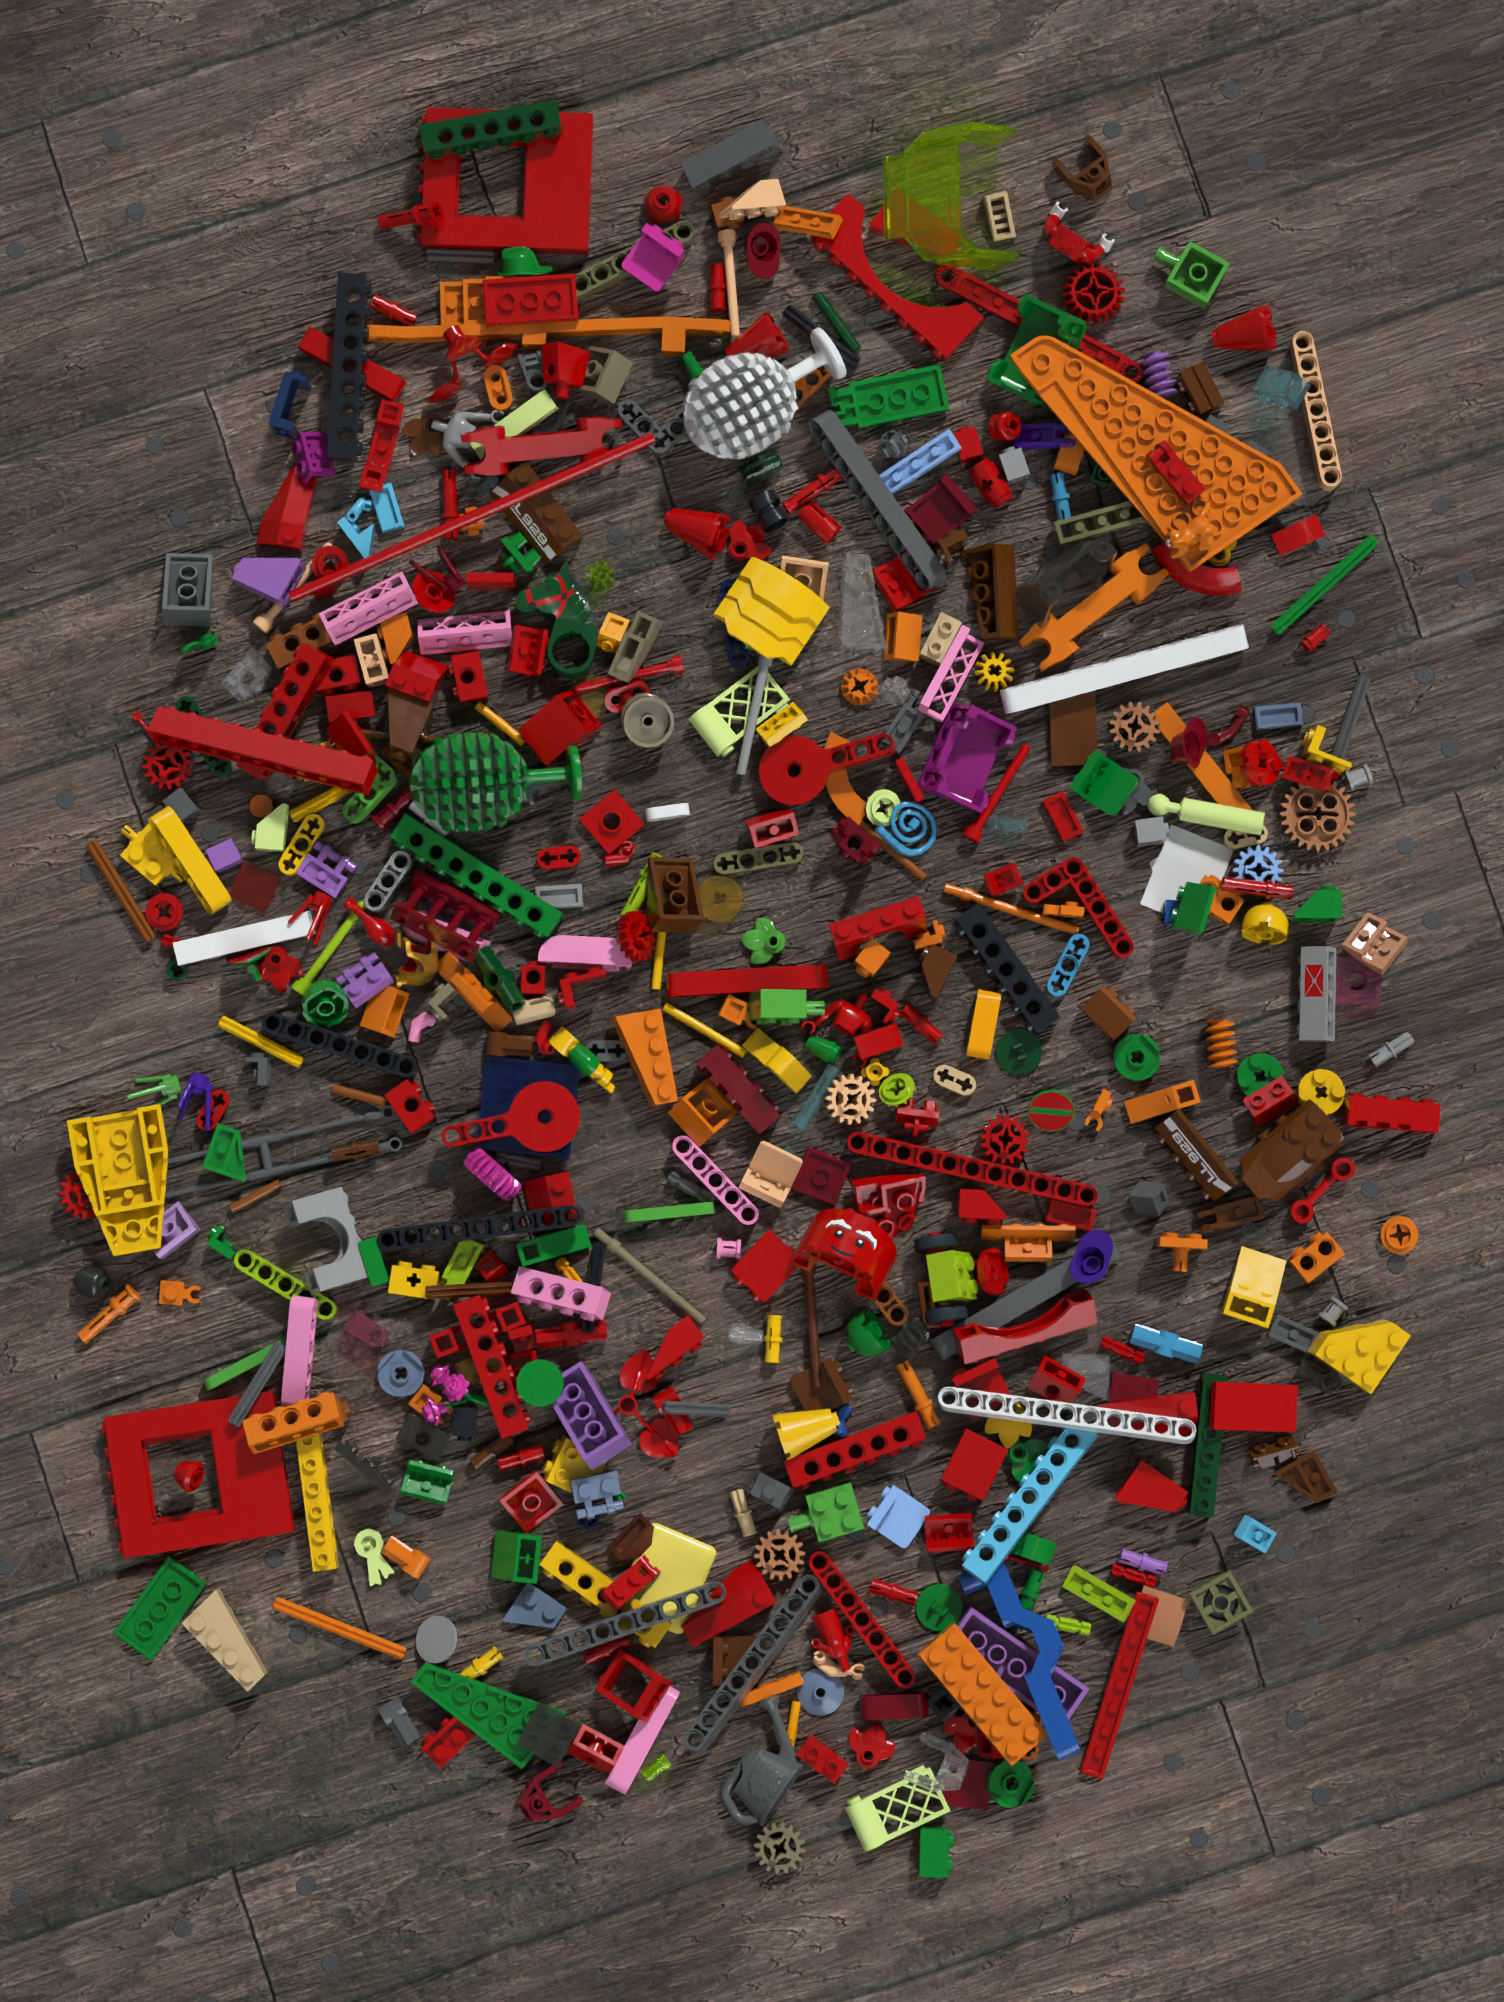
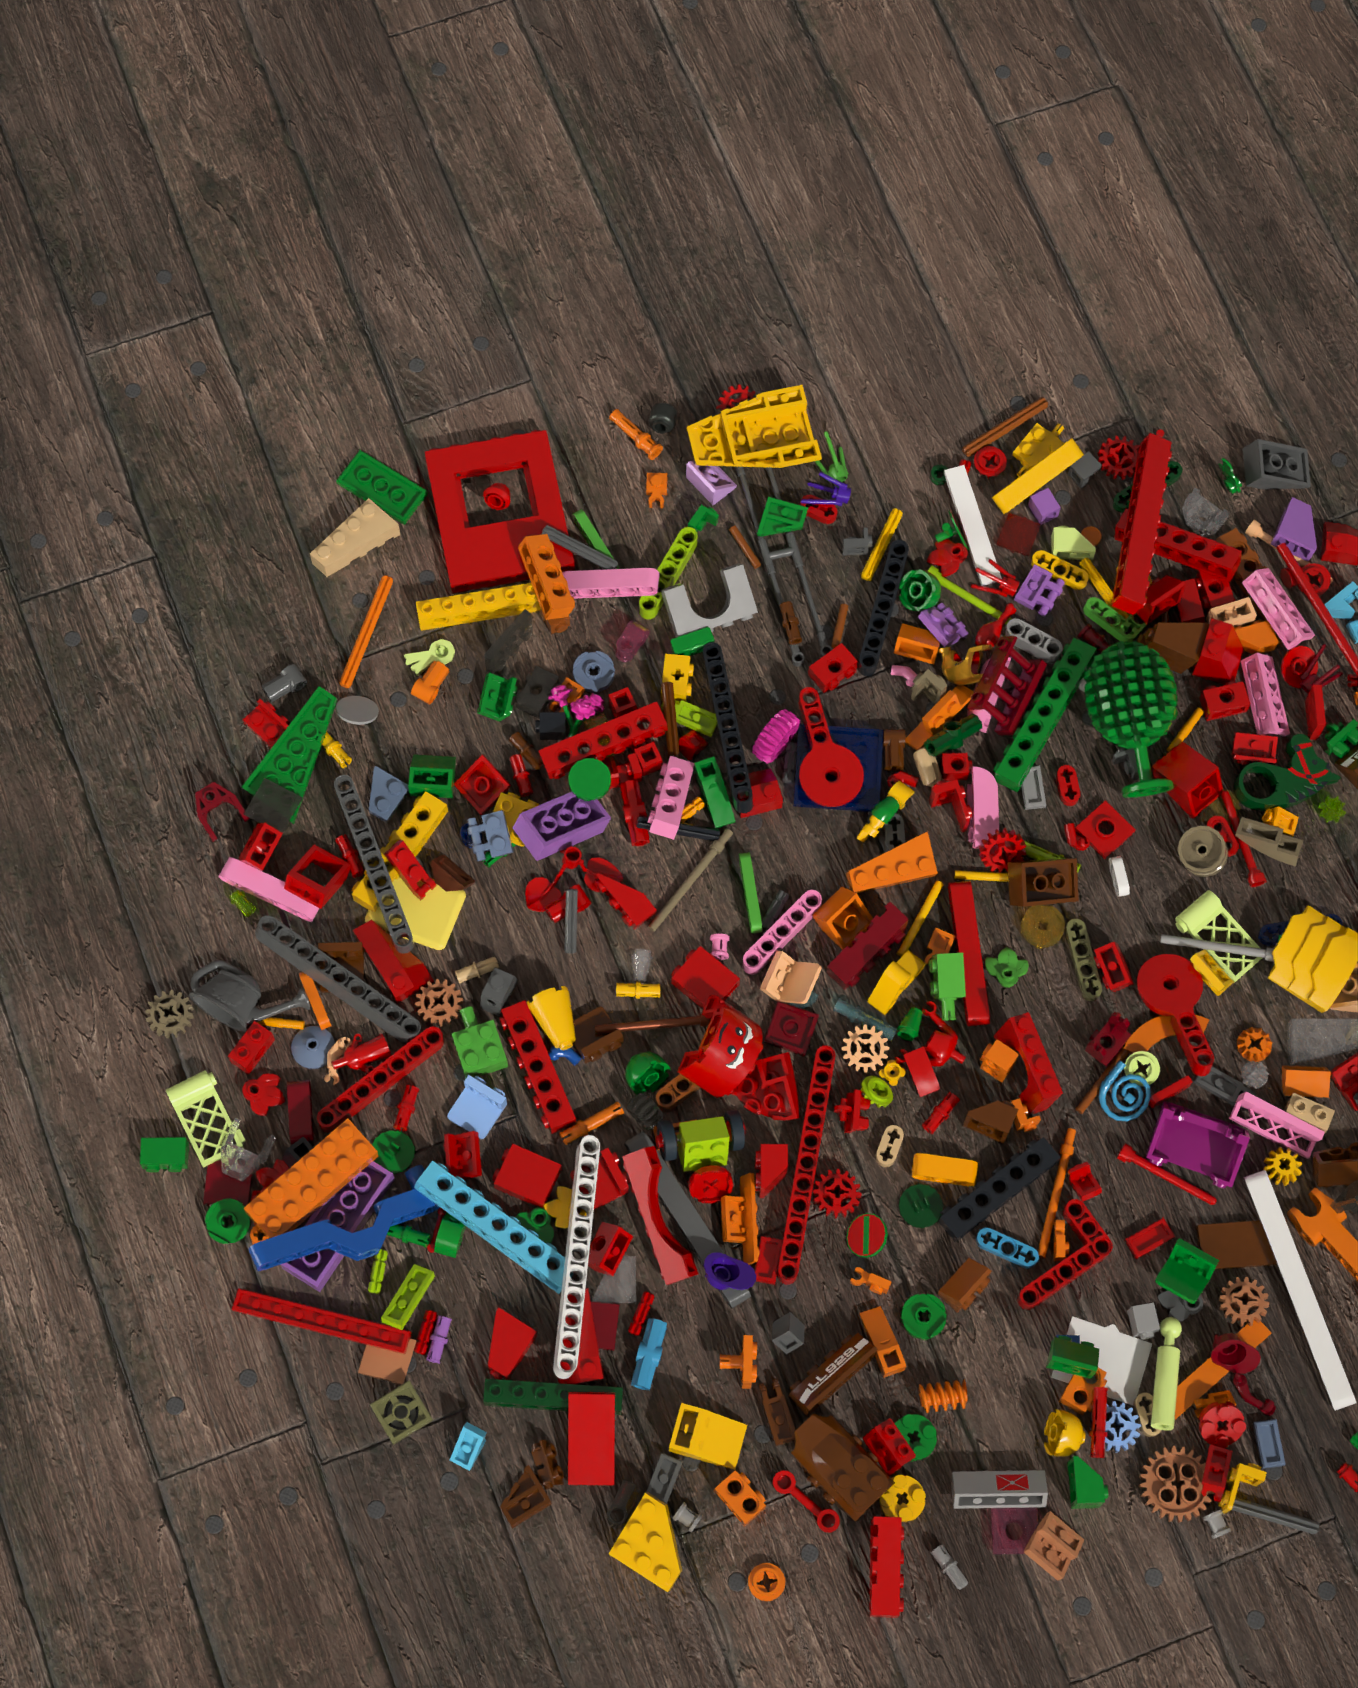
camera: 85 degrees right, 15 degrees down
red bracket [870,988,900,1025] -> none
clear light blue axle [985,815,1028,834] -> none

